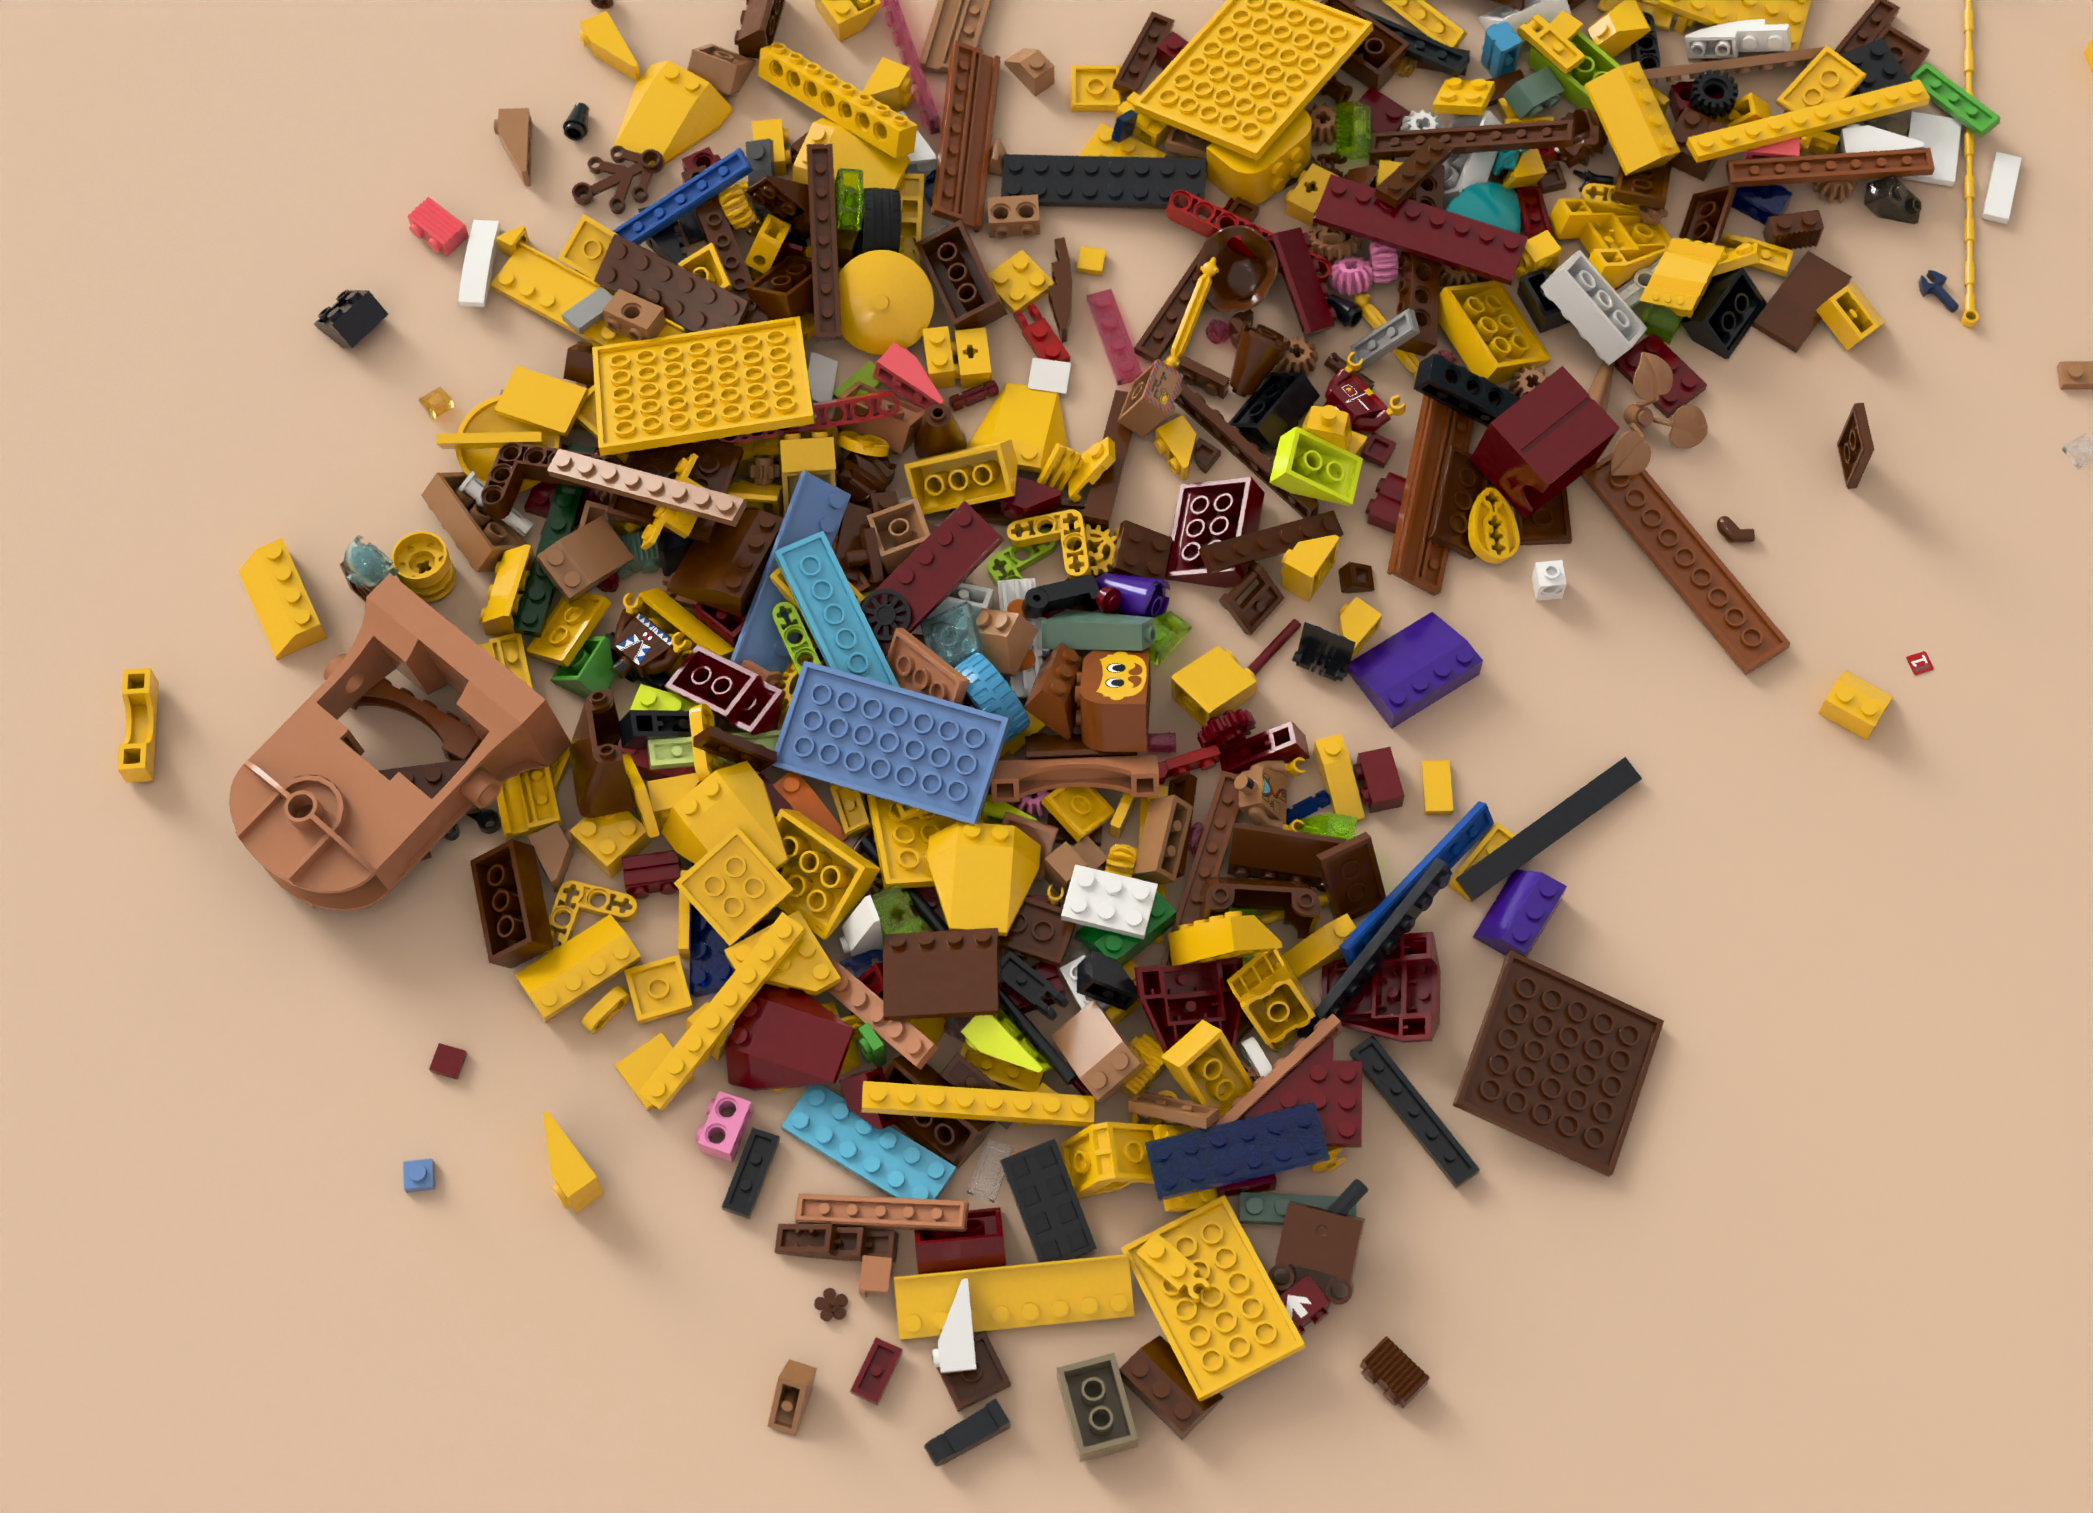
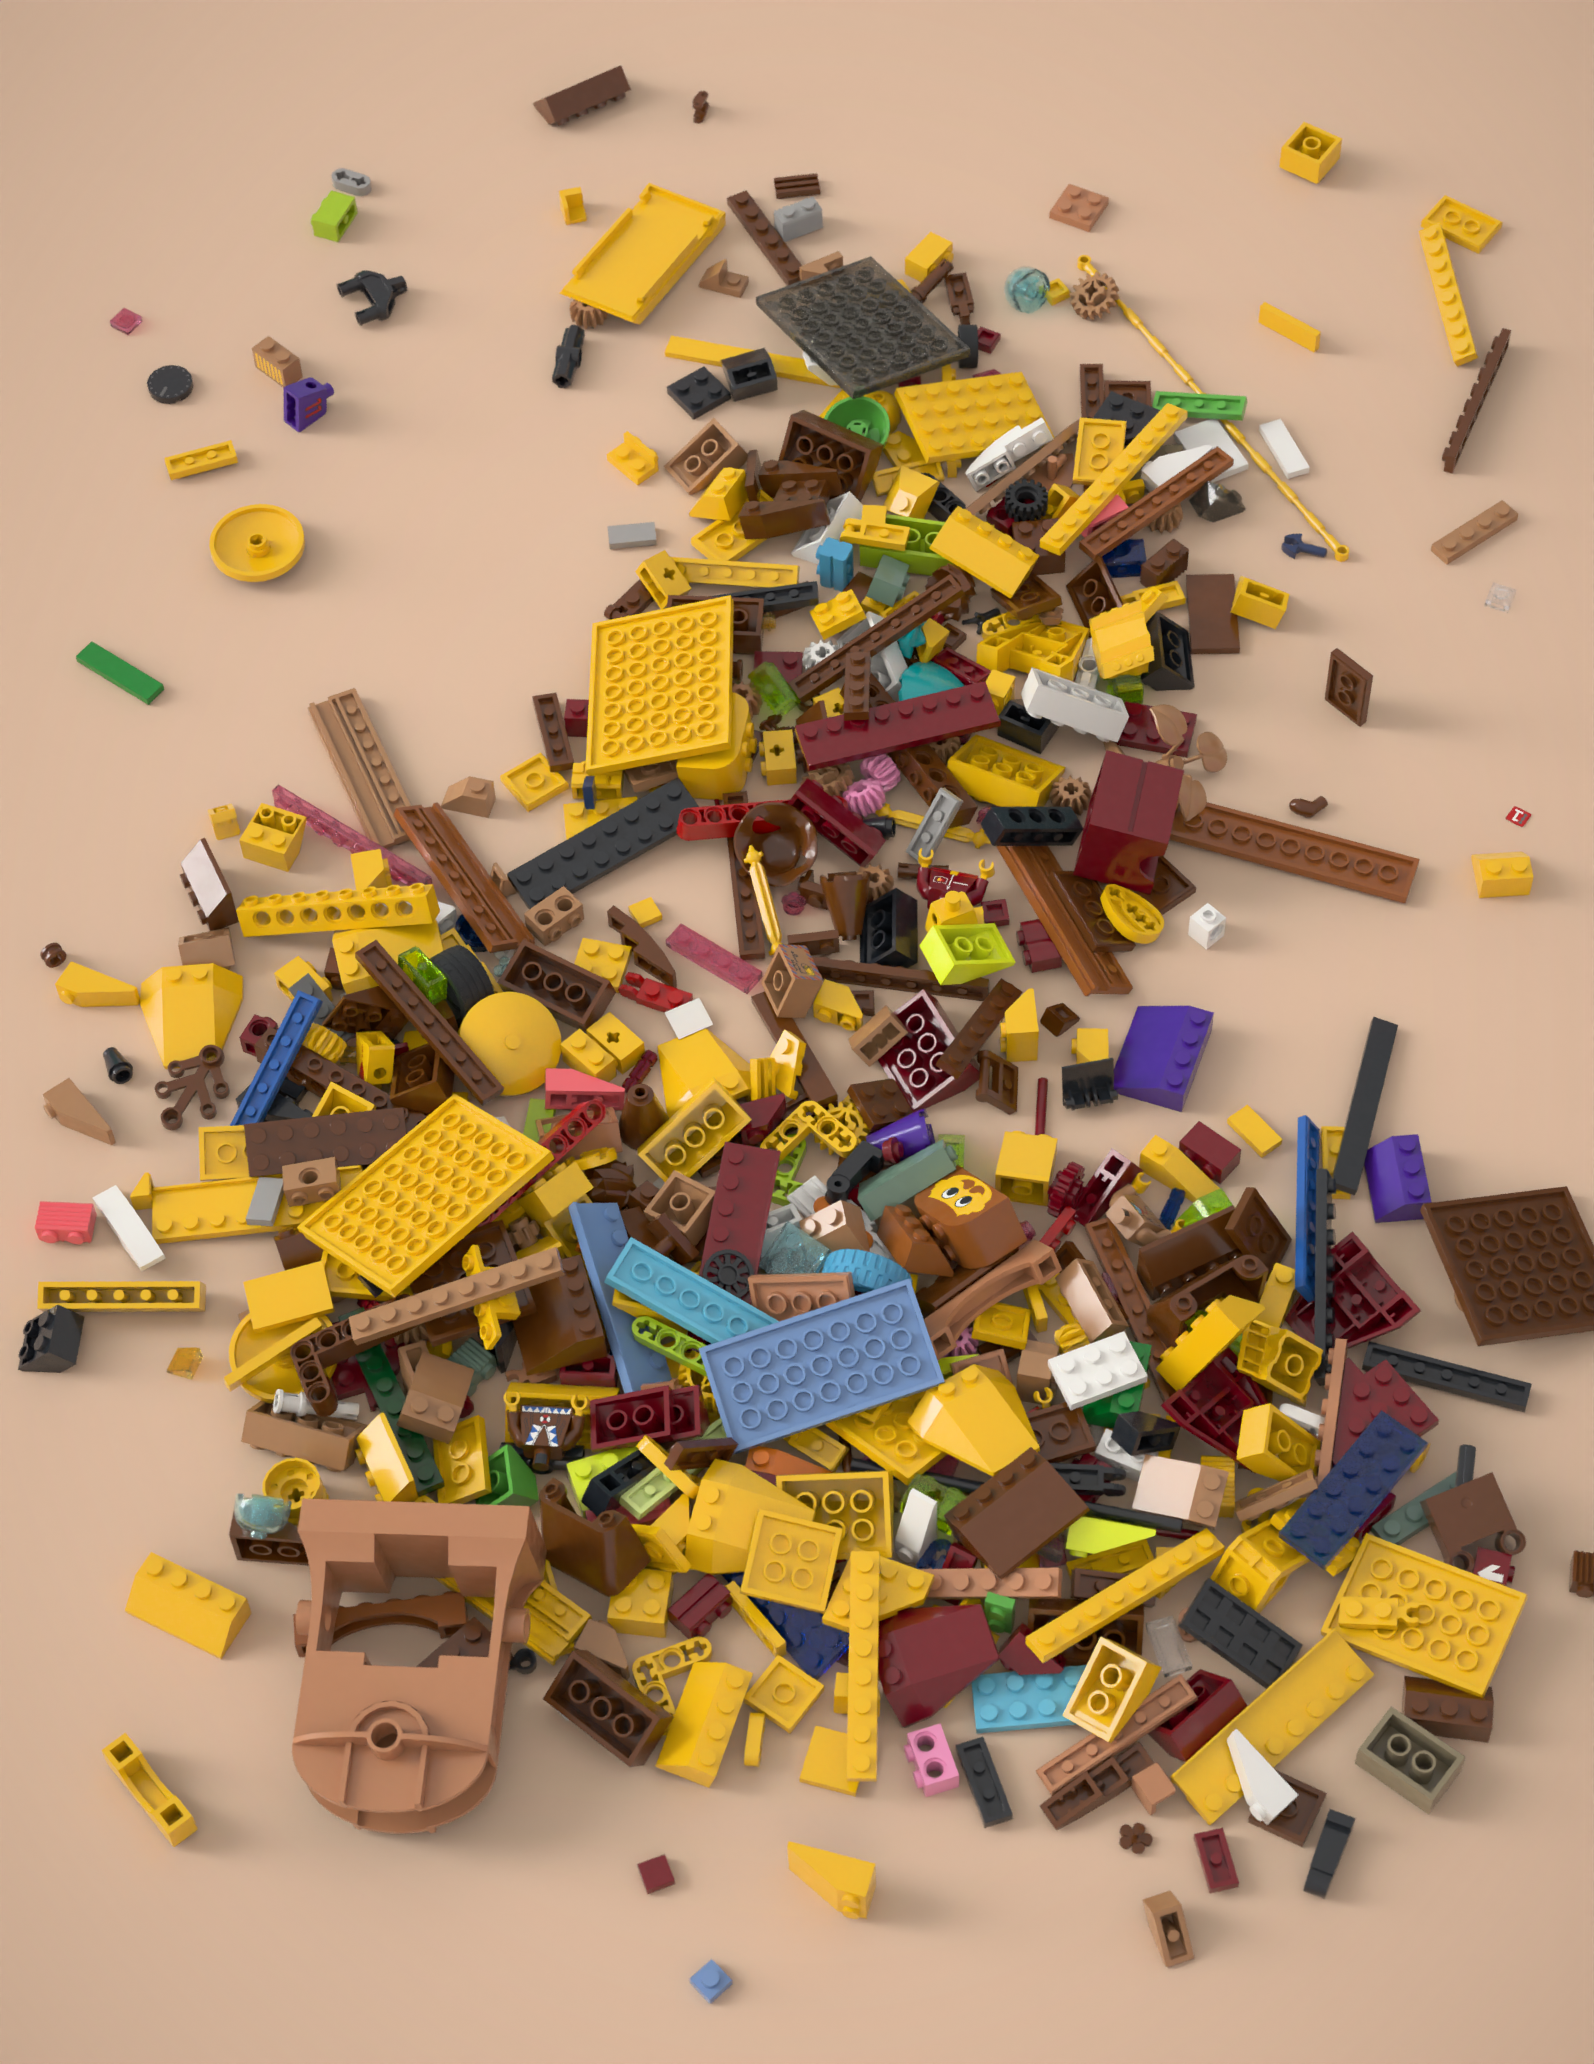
camera: 35 degrees left, 10 degrees down
none -> yellow brick [37,1281,206,1312]
none -> medium nougat brick [848,1005,908,1067]
none -> nougat shield [1023,453,1075,491]
none -> yellow slope [1062,1637,1162,1743]

